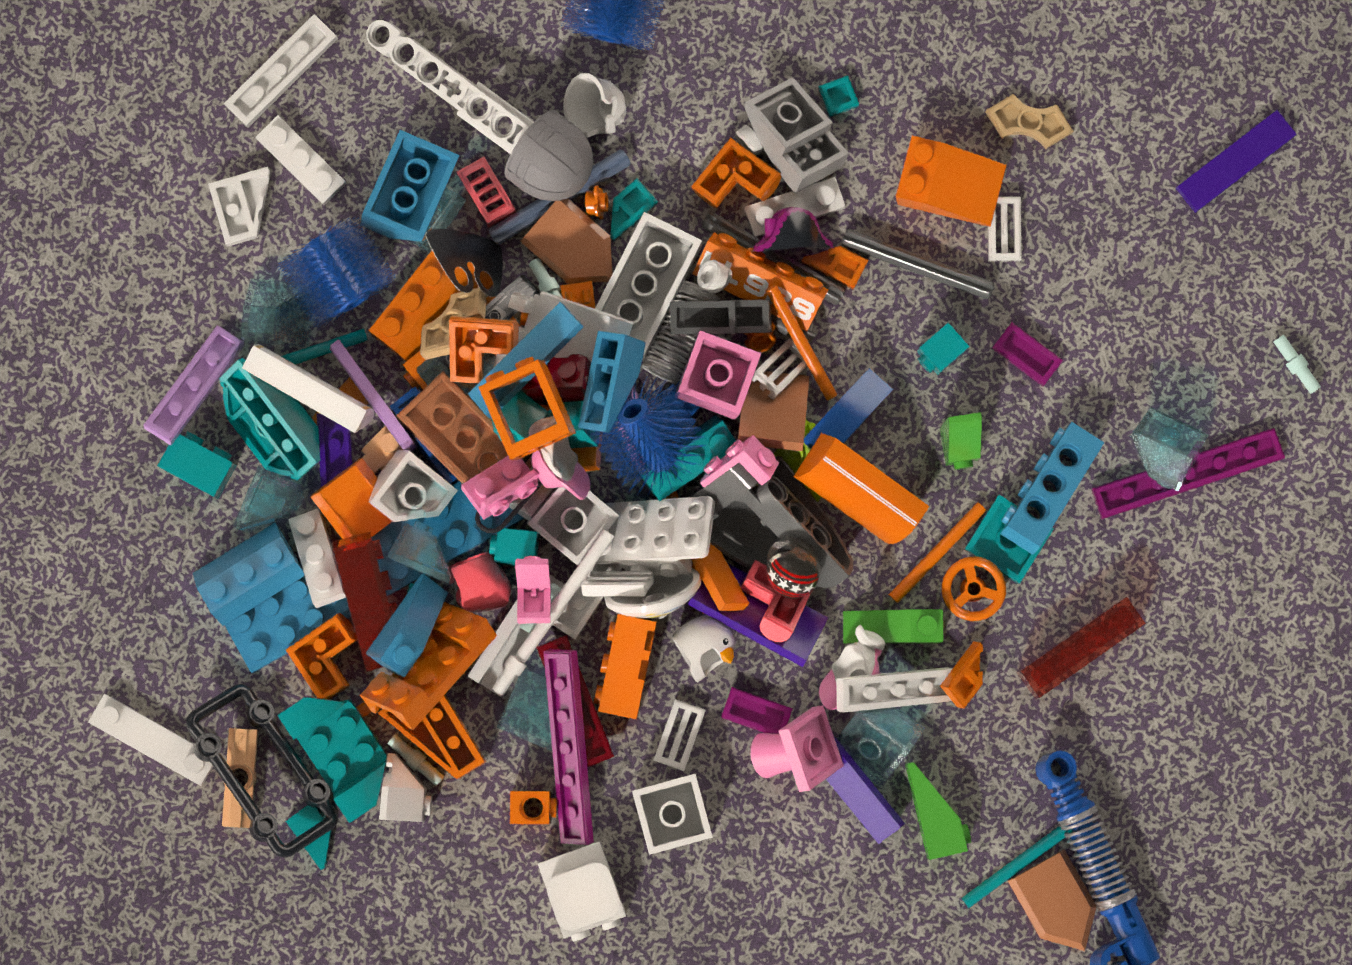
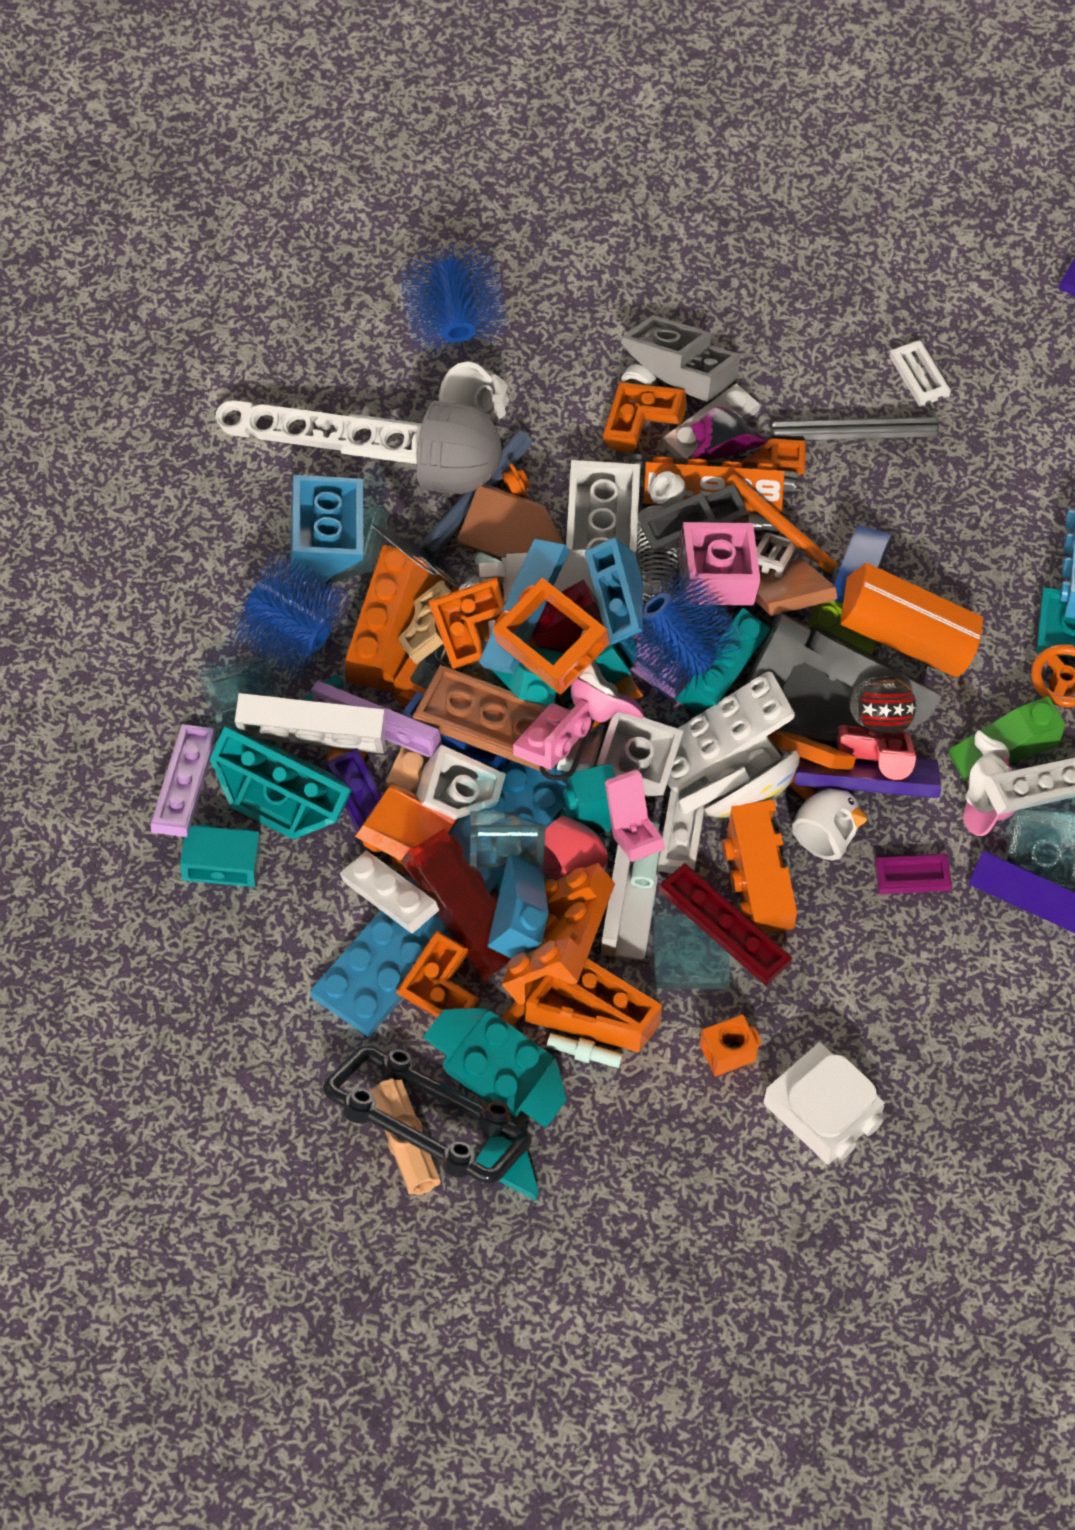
camera: 25 degrees left, 25 degrees down
white plate [88,694,213,786] -> none
dark azure slope [193,522,305,626] -> none
white wing [208,167,270,247] -> none
white plate [224,14,338,128] -> none
clear light blue slope [233,466,304,534] -> none
white plate [255,115,347,205] -> none
white slope [379,753,432,822] -> none
coral slope [457,157,516,228] -> none
white bar [492,529,615,695] -> none
magenta tile [543,649,594,845] -> none
teal tile [610,178,658,242] -> none
white brick [632,774,713,855] -> none
white tile [654,699,706,771] -> none
bright pink bracket [700,435,779,487] -> none
bright pink plant [751,705,844,792] -> none
teal tile [818,75,859,118] -> none
orange bar [888,502,987,603] -> none
orange slope [896,135,1007,227] -> none
teal brick [917,323,970,375] -> none
bright green slope [940,412,982,470] -> none
tan tile [985,94,1074,150] -> none
magenta tile [992,322,1063,387] -> none

